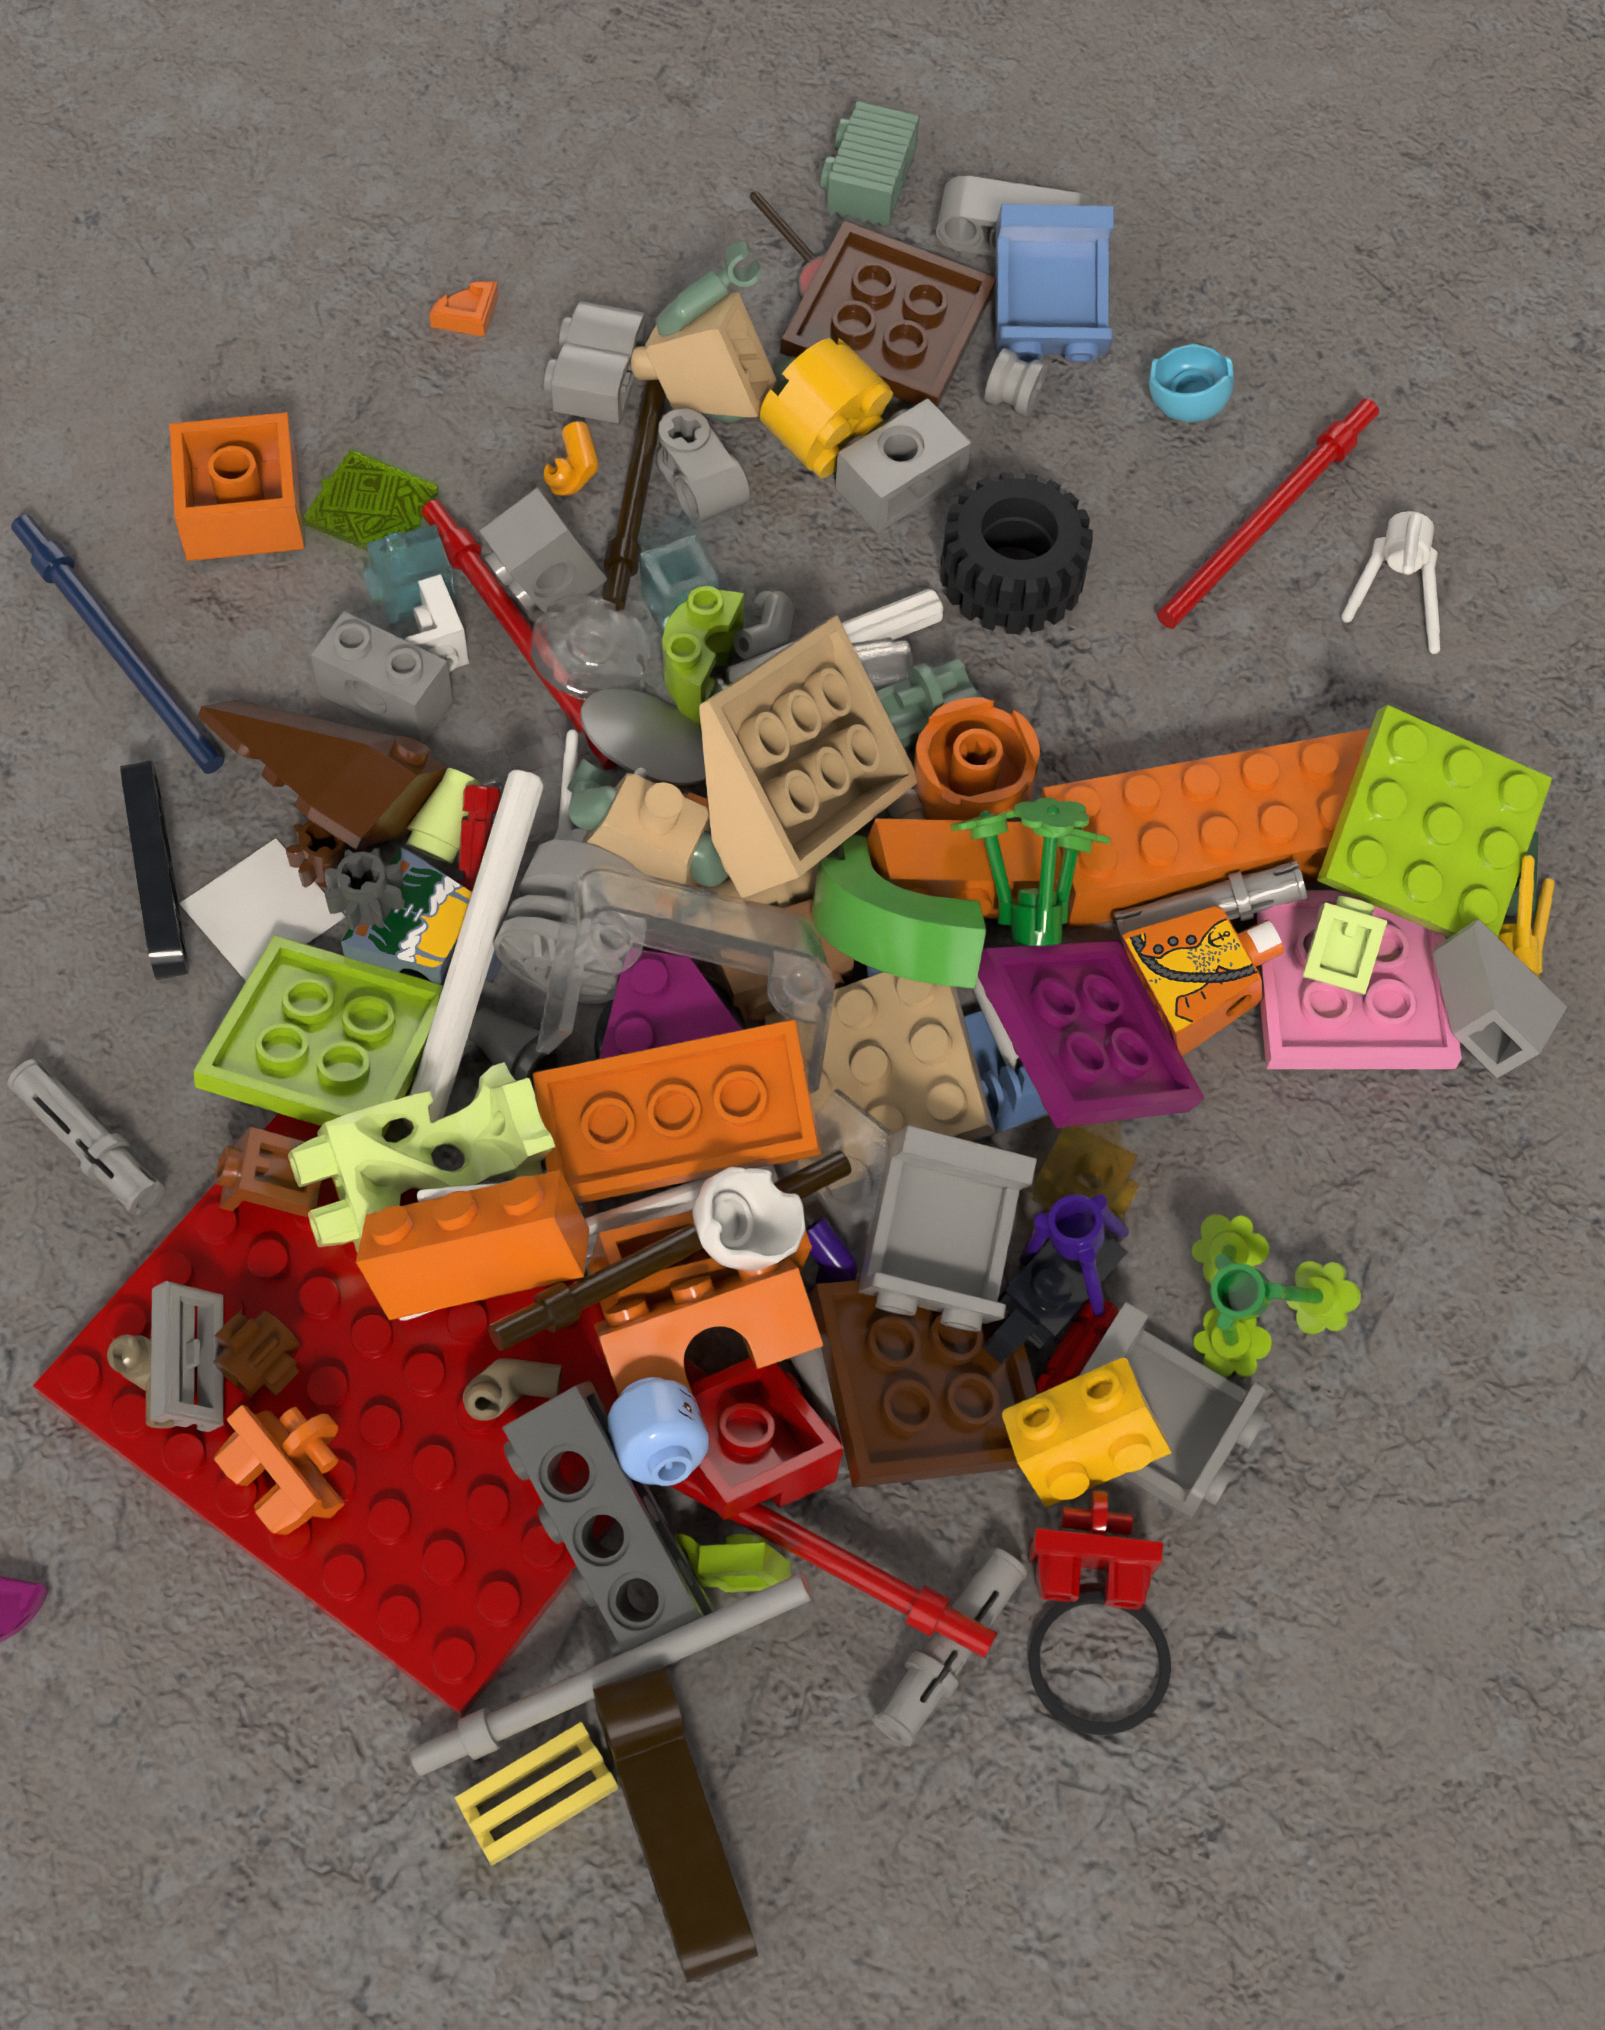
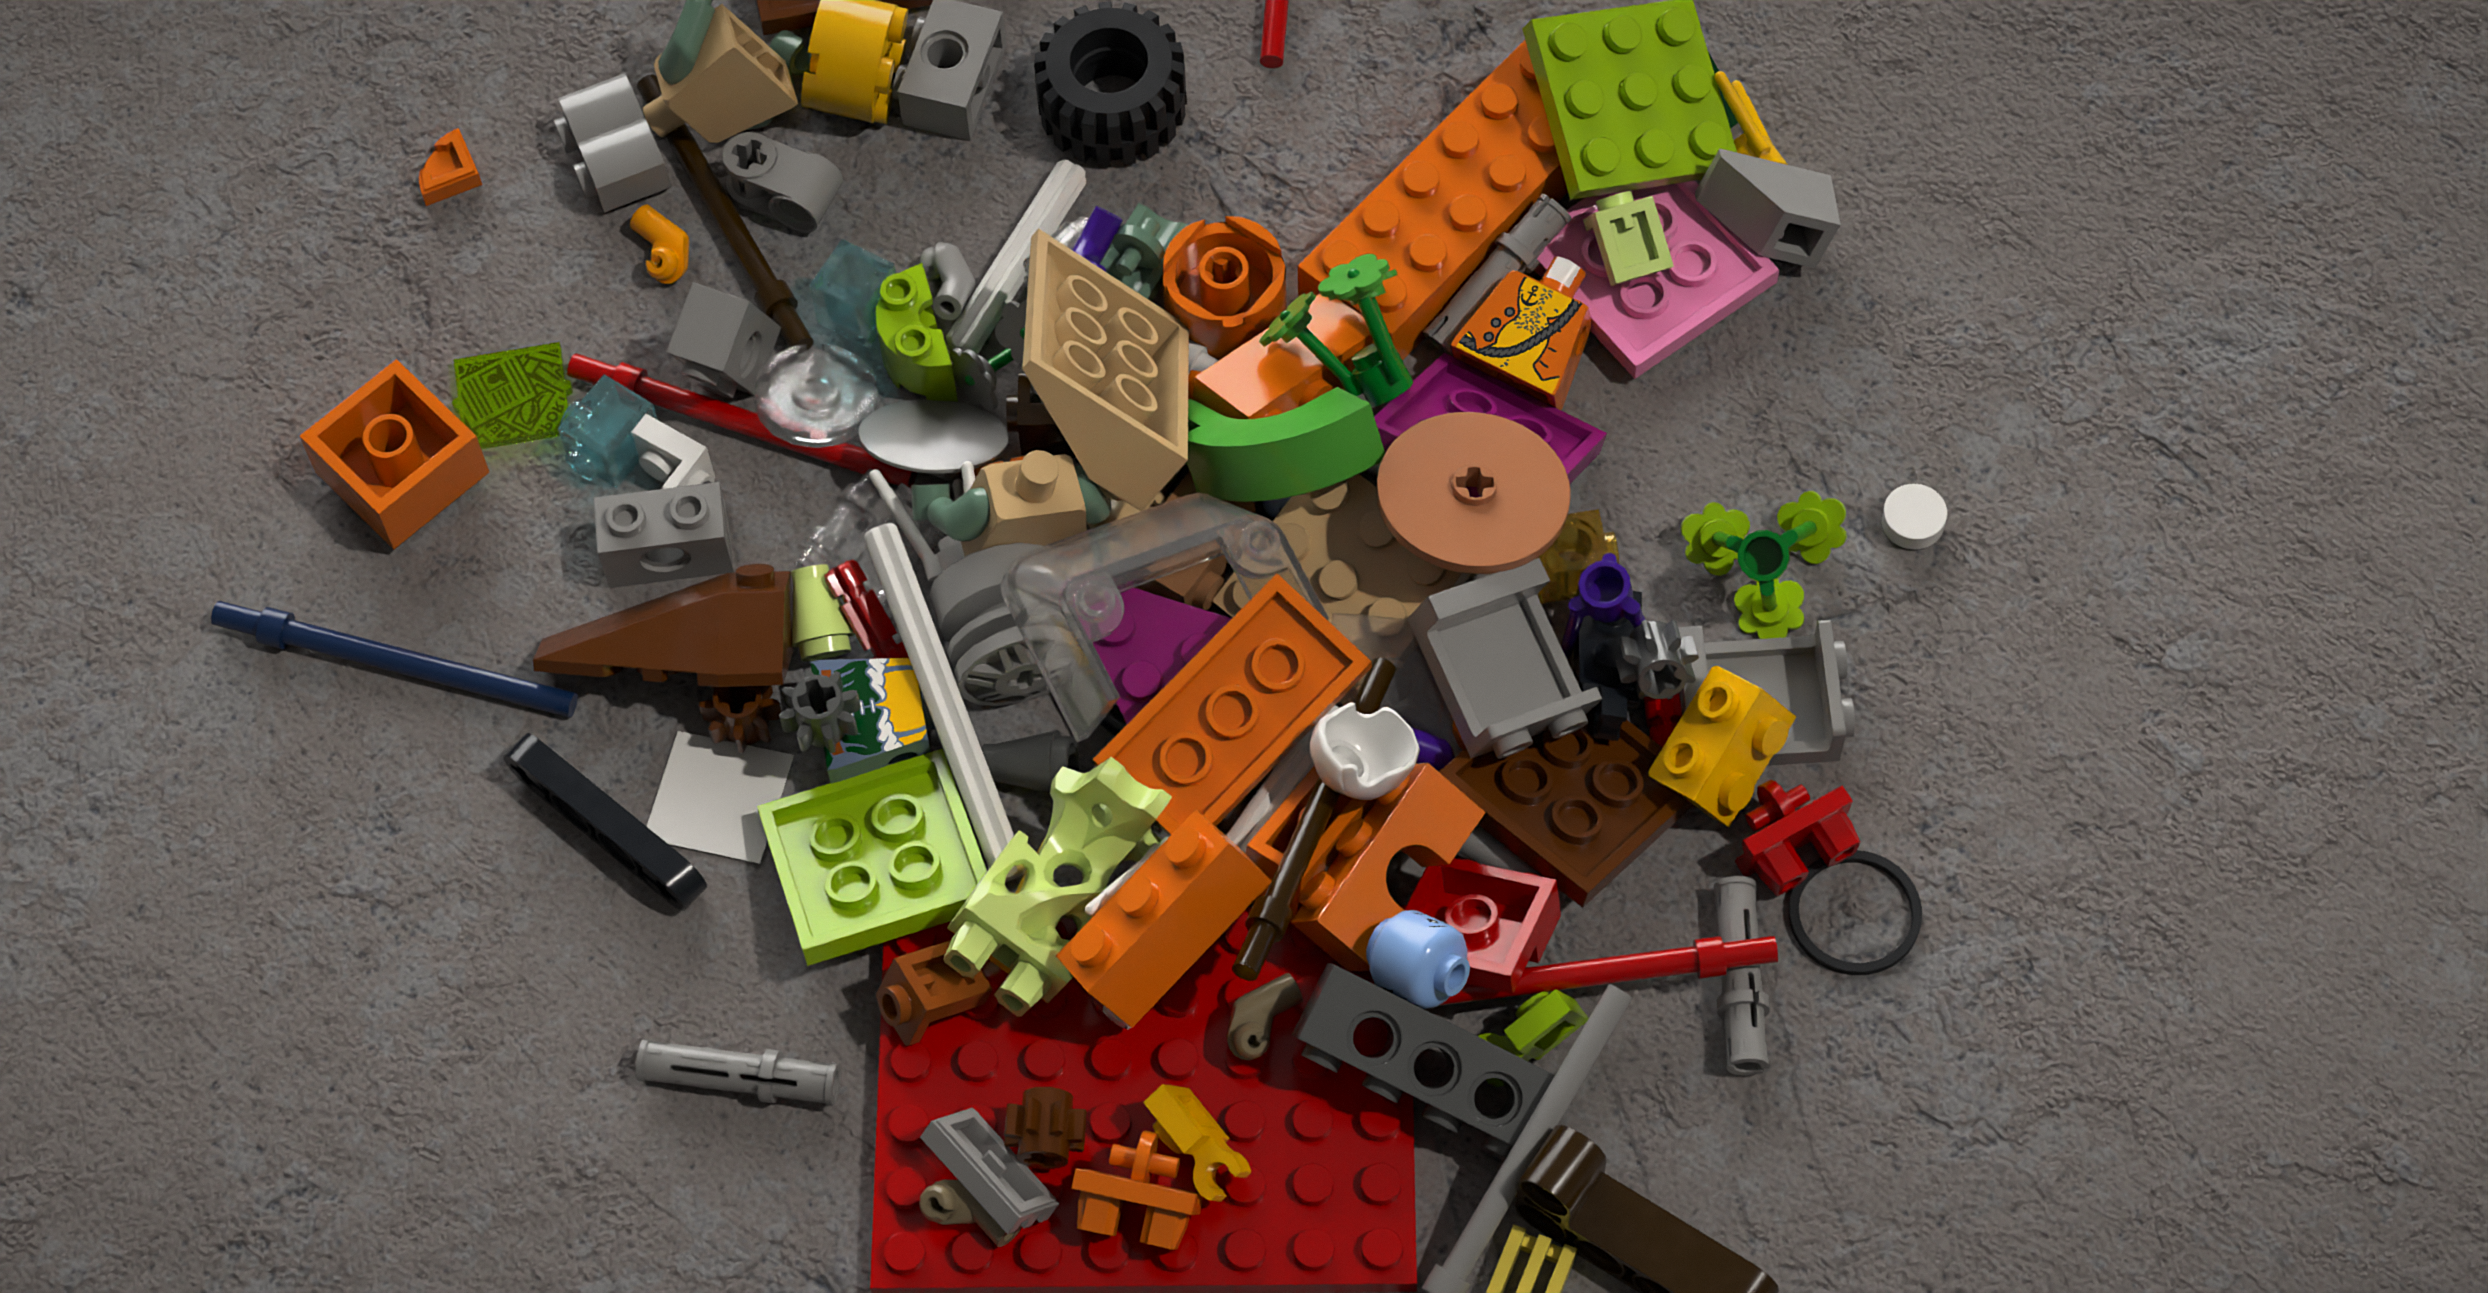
camera: 30 degrees left, 0 degrees up
none -> dark purple arm [1072,206,1123,272]
none -> yellow plate [1143,1084,1251,1202]
none -> nougat piece [1376,412,1570,574]
none -> dark grey gear [1616,620,1699,700]
none -> white tile [1882,484,1947,550]

